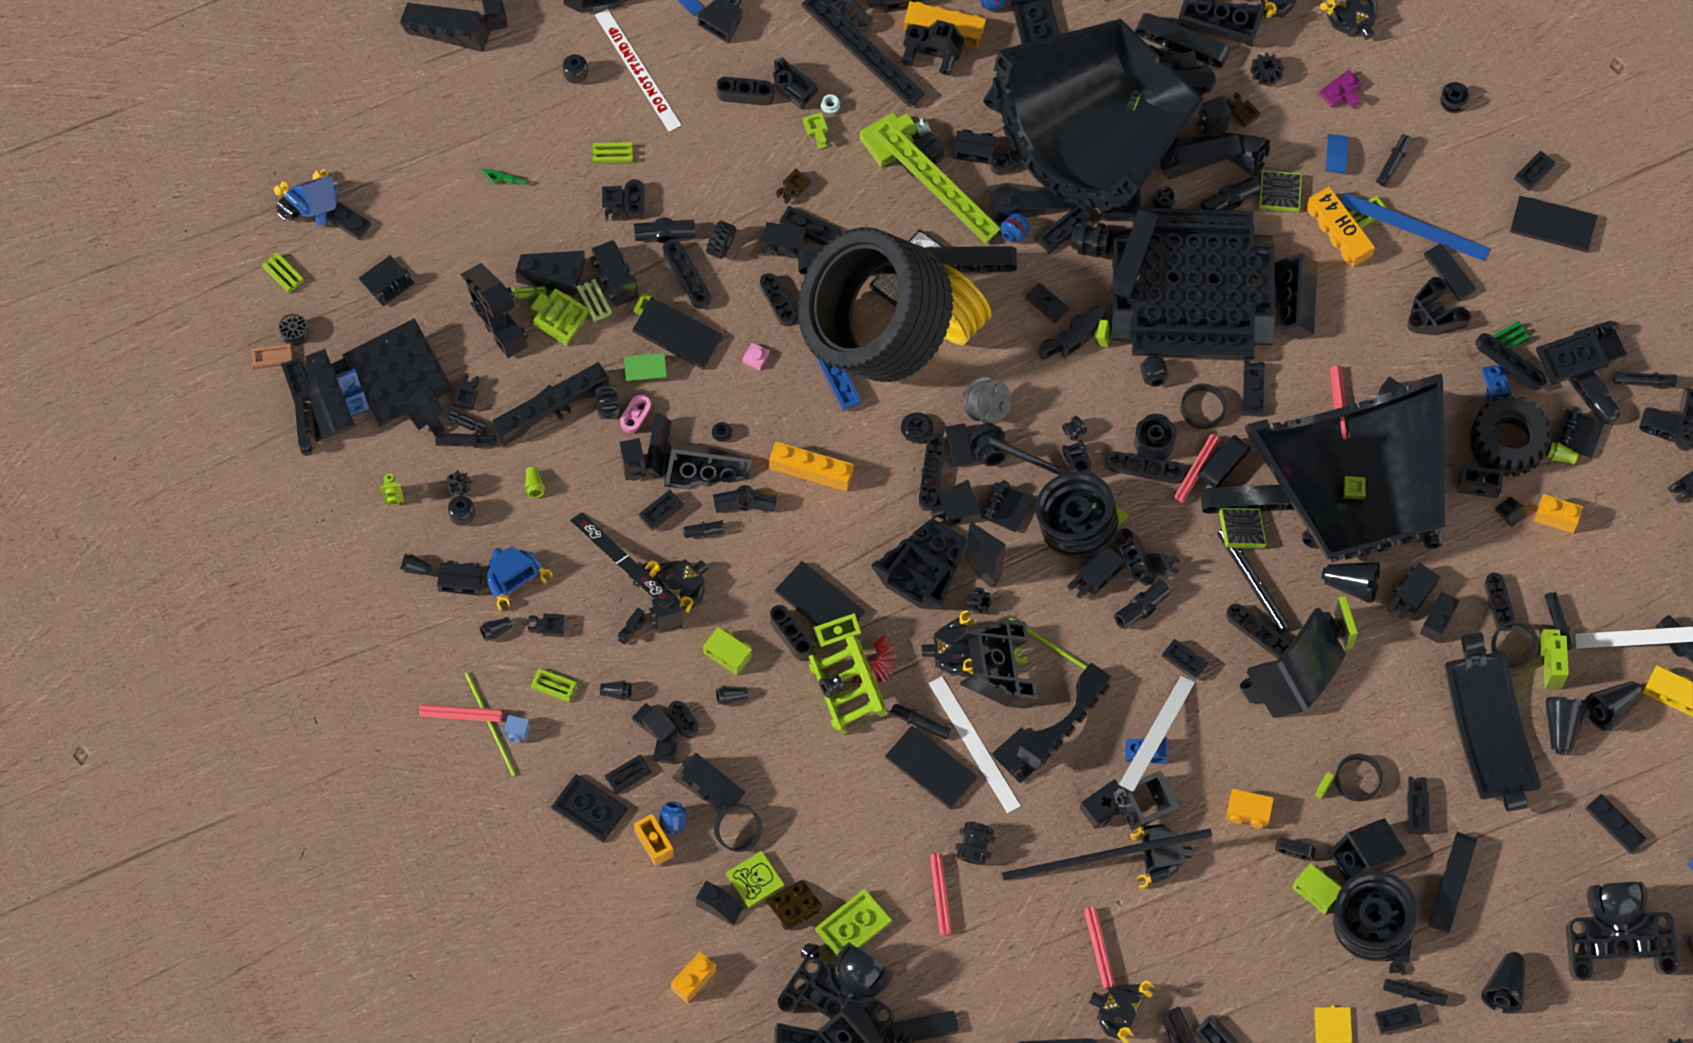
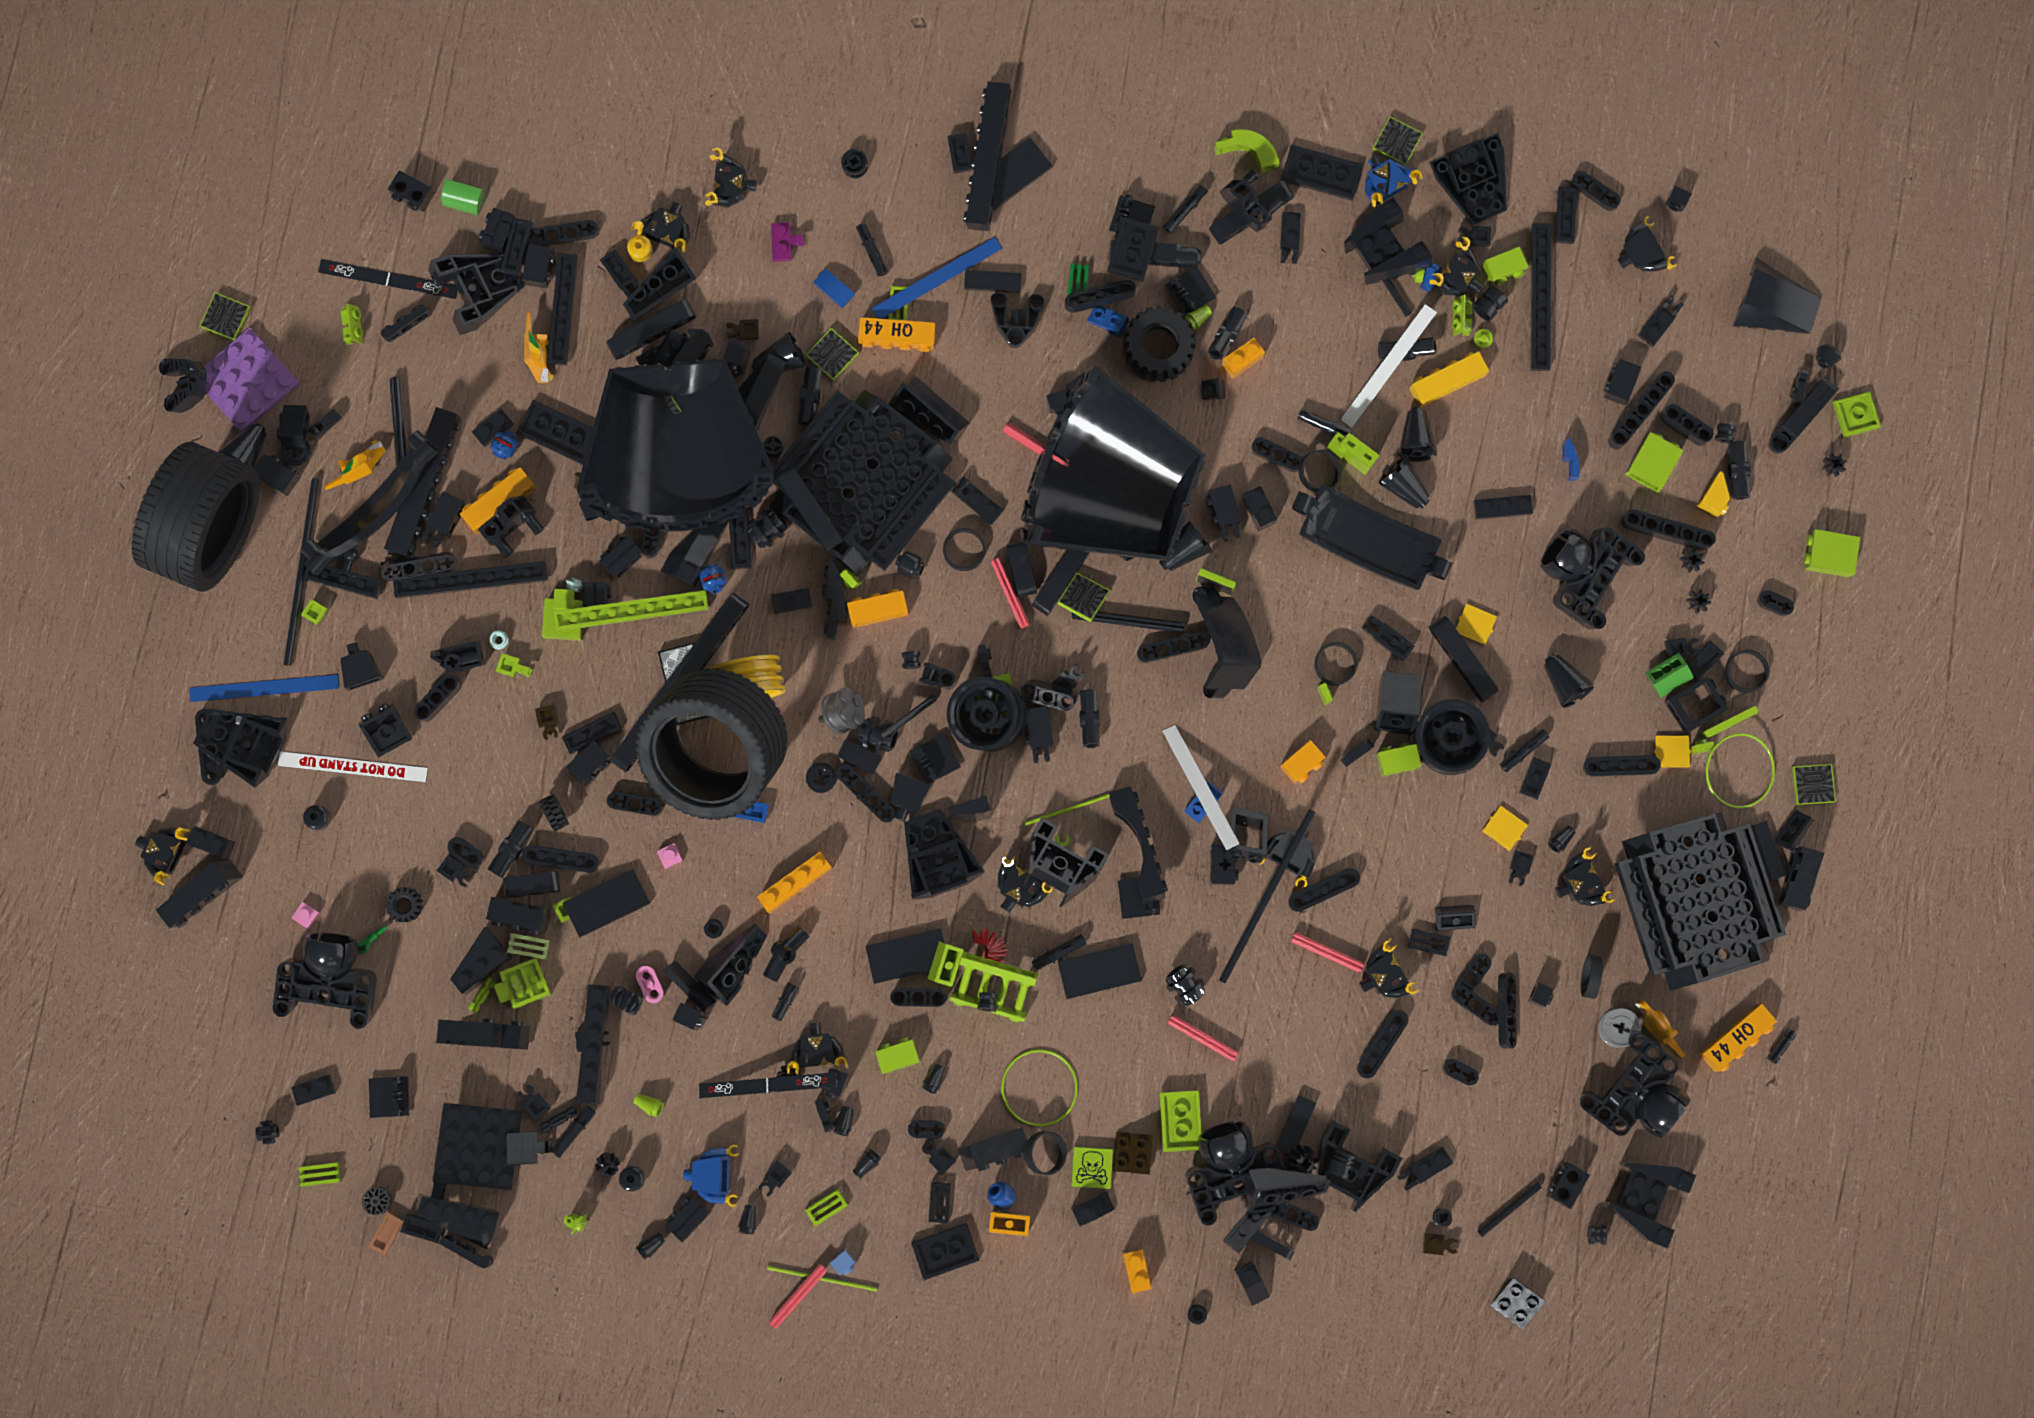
camera: 55 degrees left, 15 degrees up
blue torso [274,169,338,226] -> none
blue slope [336,368,369,416] -> none
lime tile [593,142,633,164] -> none
bright green brick [624,353,667,381] -> none
black slope [631,703,677,743] -> none
black plate [639,489,684,531] -> none
black plate [801,943,820,964] -> none
white sticker [928,676,1021,813] -> none
black gear [966,588,991,614] -> none
black beam [1106,451,1185,484] -> none
black brick [1134,413,1177,460] -> none
black plate [1162,638,1208,680] -> none
black gear [1250,52,1284,87] -> none
lime plate [1344,476,1365,499] -> none
black brick [1457,464,1504,499] -> none
none -> black beam [273,933,377,1029]
none -> bright pink plate [292,902,320,929]
none -> black plate [358,703,412,758]
none -> black tyre [385,887,423,922]
none -> black beam [503,871,561,898]
none -> black cone [833,1106,854,1136]
none -> light orange brick [847,589,909,628]
none -> black brick [963,81,1012,231]
none -> black plate [977,644,992,678]
none -> lime piece [1001,1049,1078,1127]
none -> black piece [1208,306,1247,360]
none -> black plate [1288,868,1360,912]
none -> yellow piece [1456,604,1497,646]

